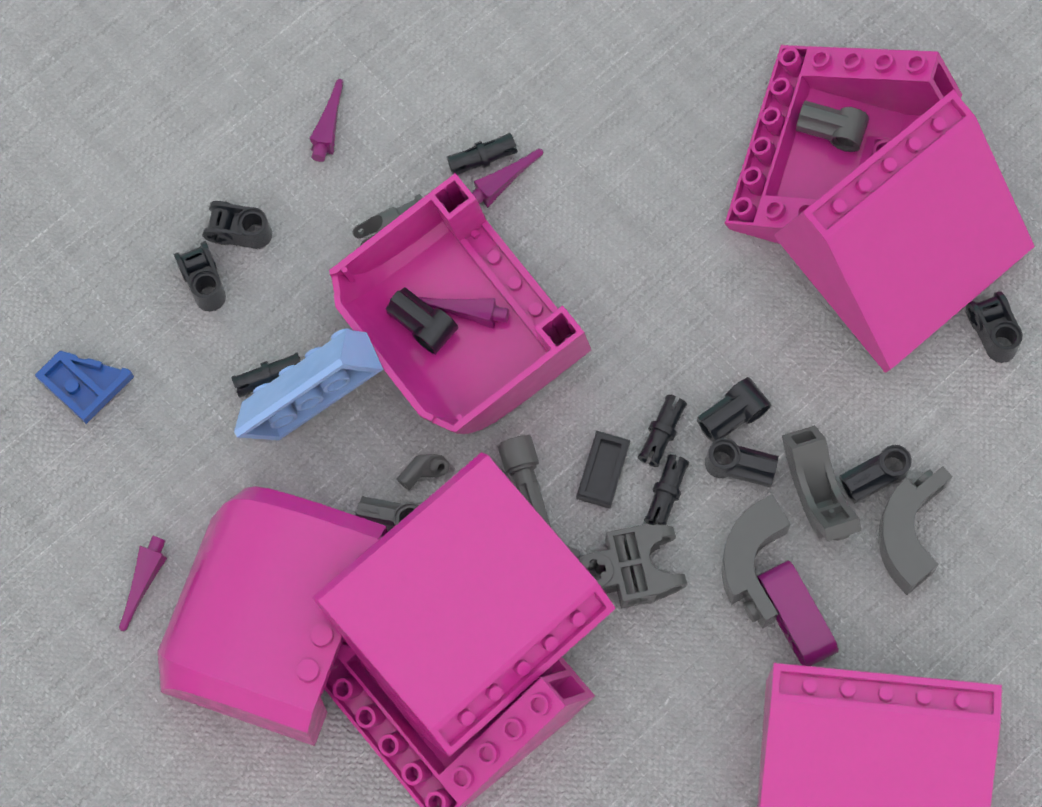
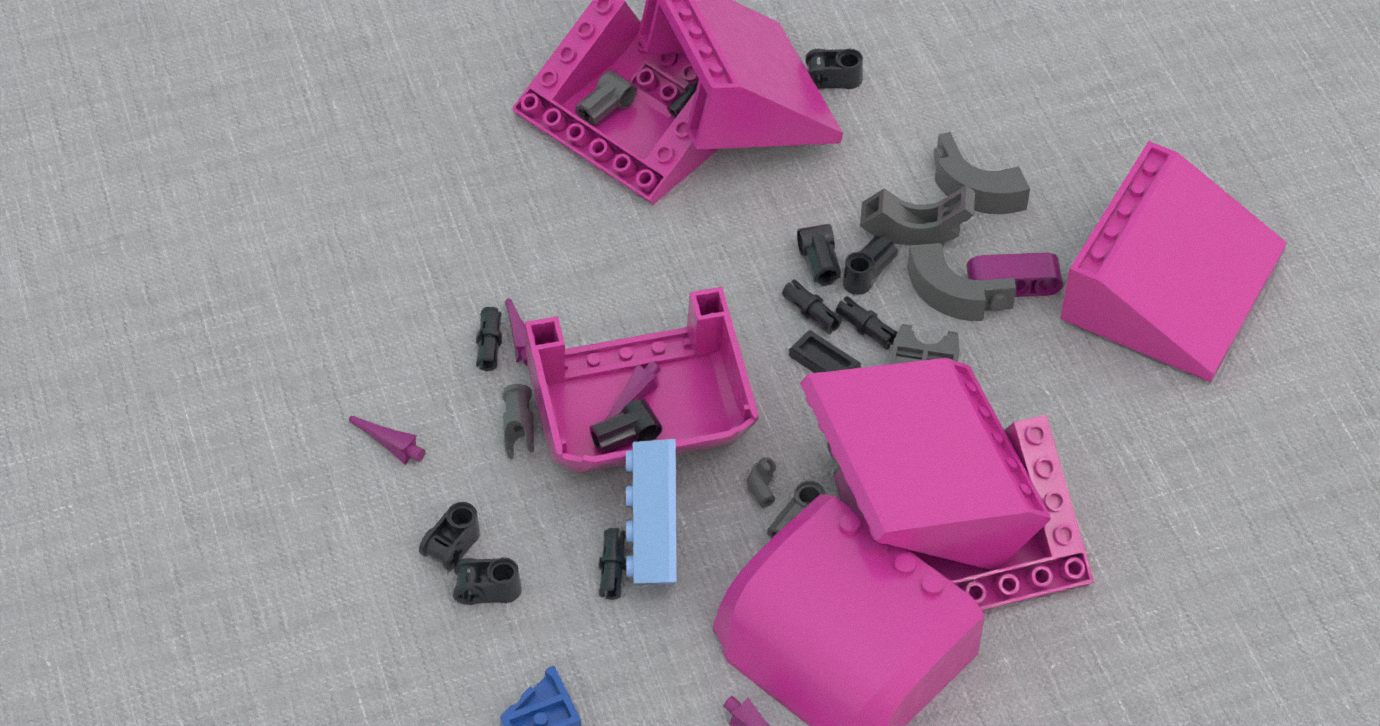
camera: 70 degrees left, 20 degrees down
dark grey piece [497,435,551,527] -> none
black piece [839,445,912,504] -> none

